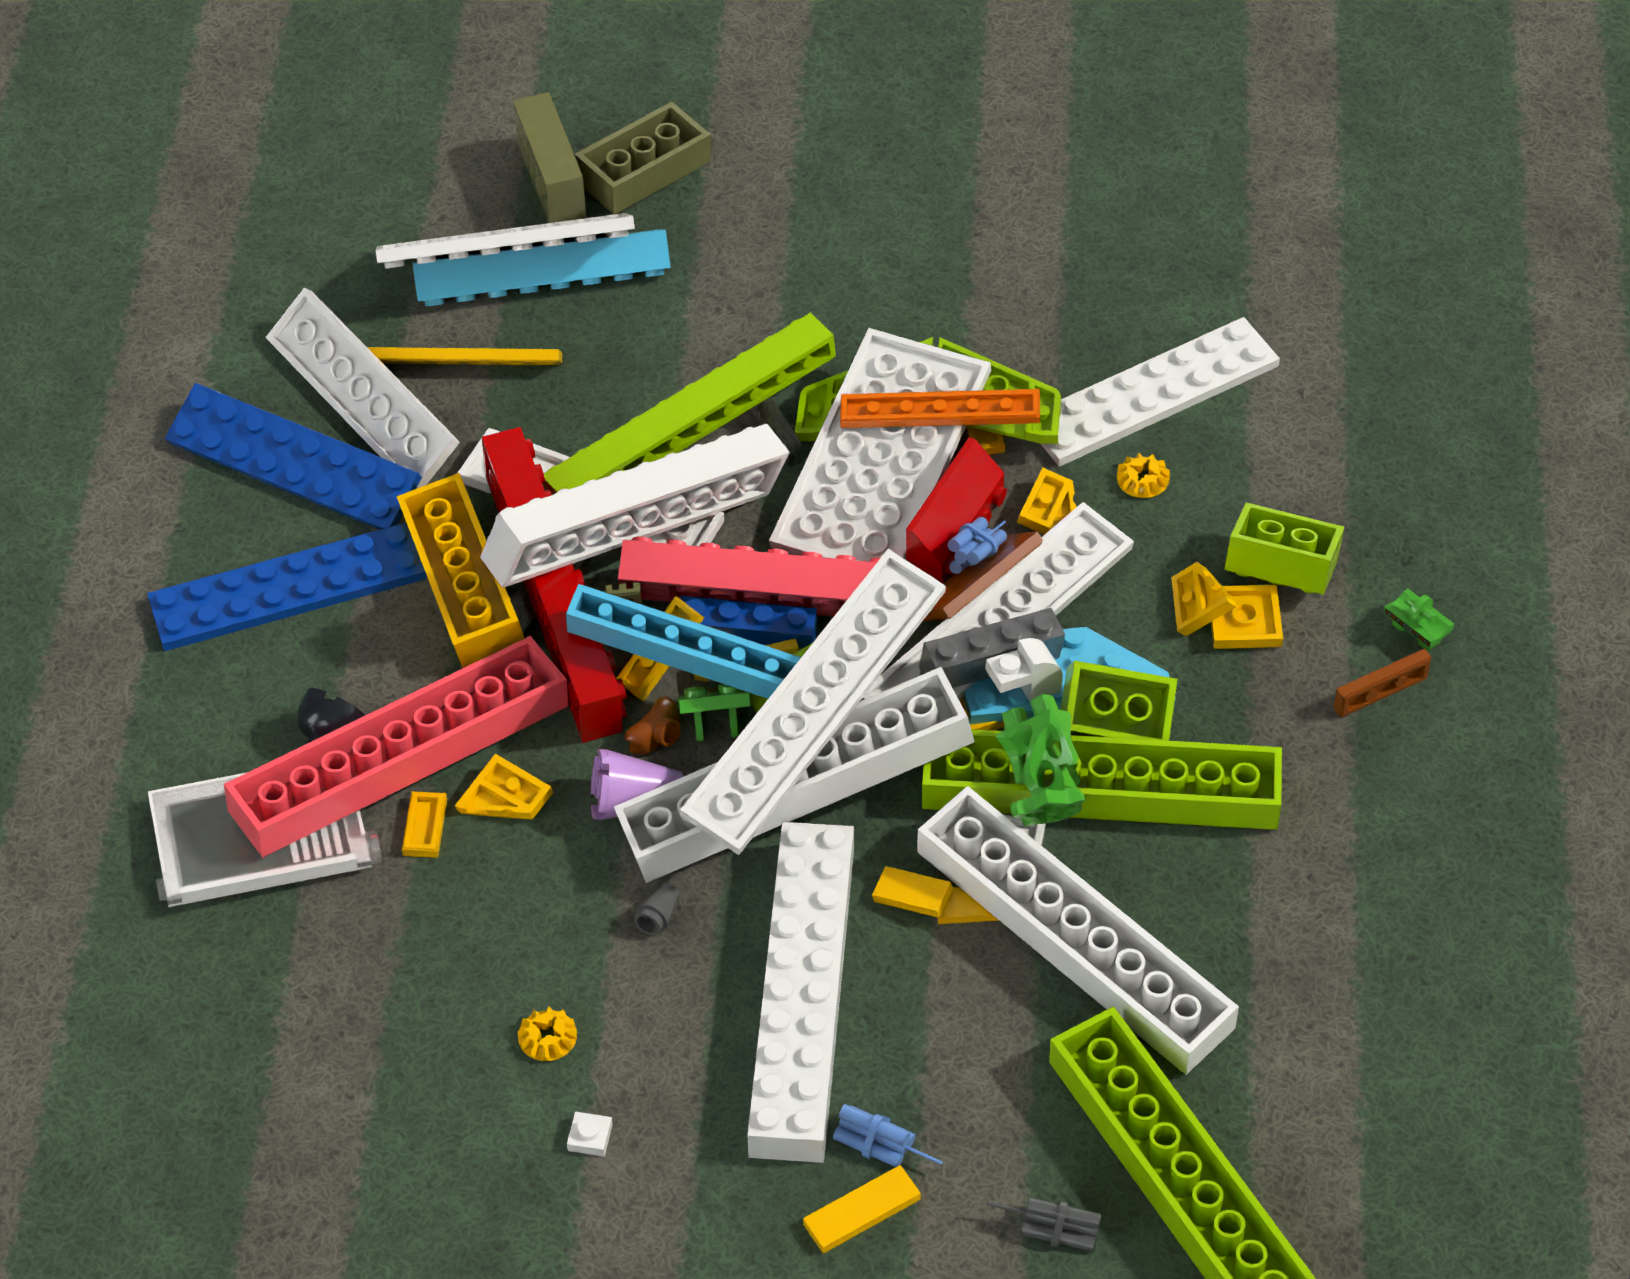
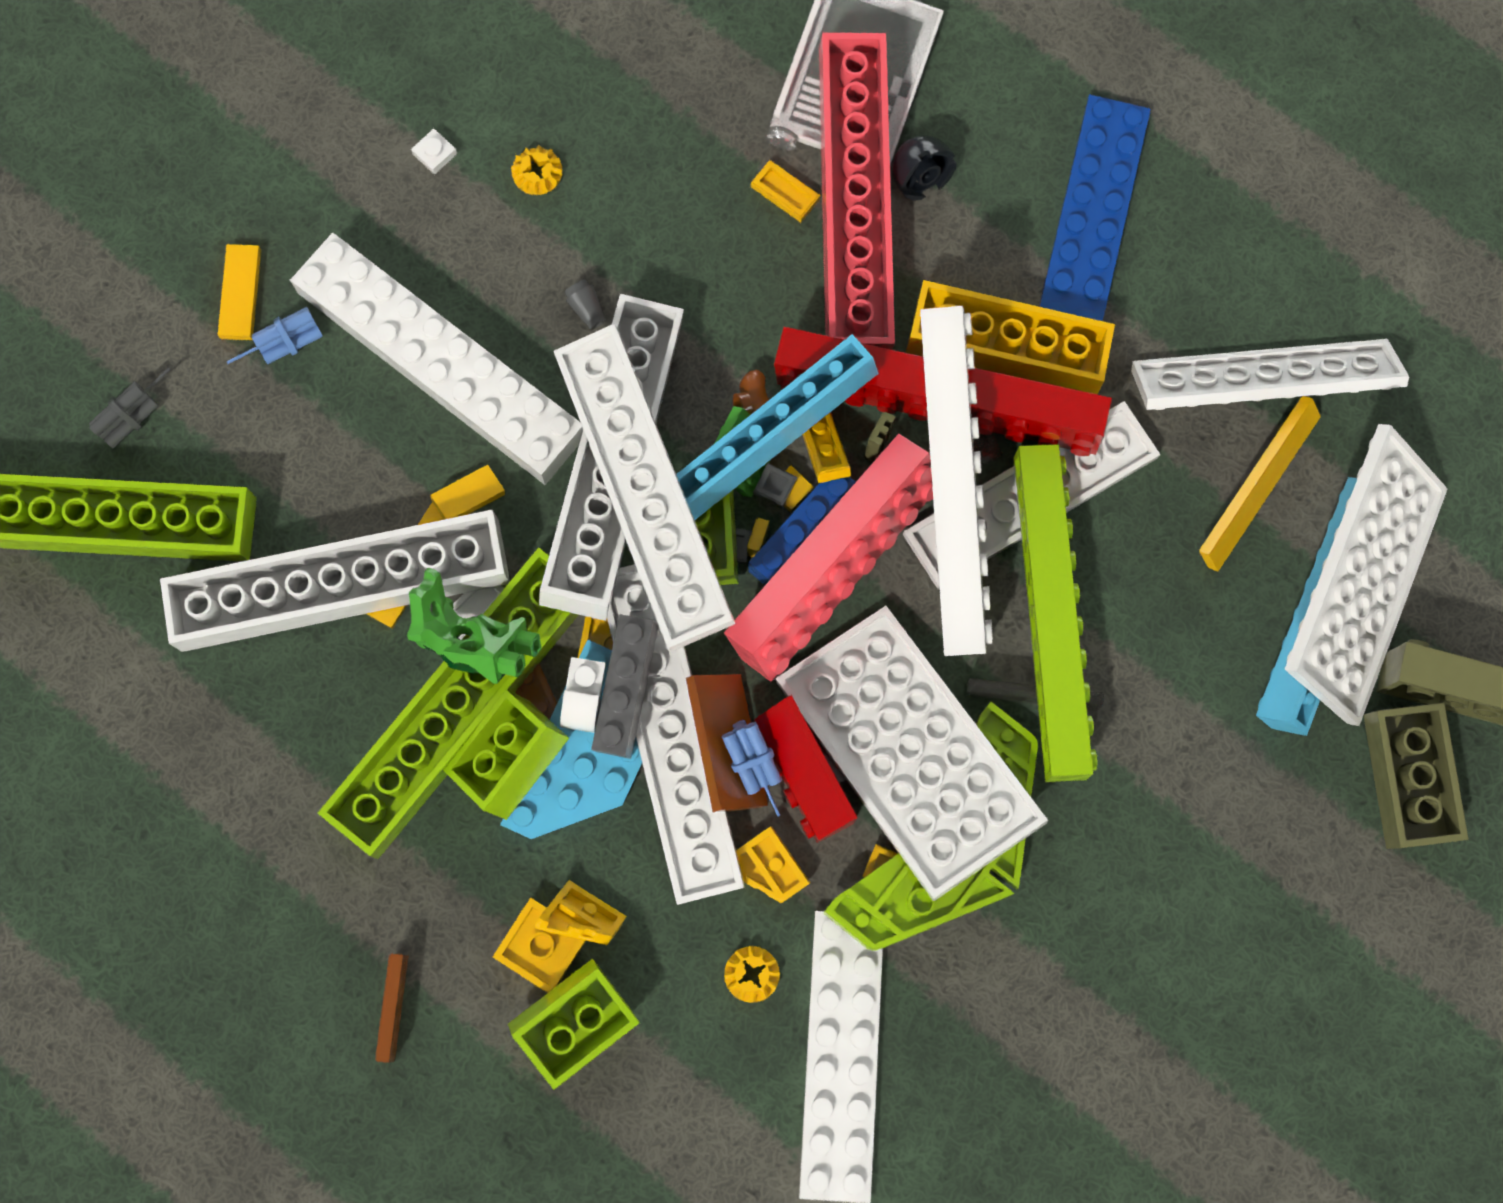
camera: 120 degrees right, 25 degrees up
blue plate [164,383,422,530] -> none
yellow wing [455,754,553,820] -> none
lavender cone [591,749,683,820] -> none
orange tile [840,389,1040,428] -> none
bright green hips [1384,588,1454,651] -> none

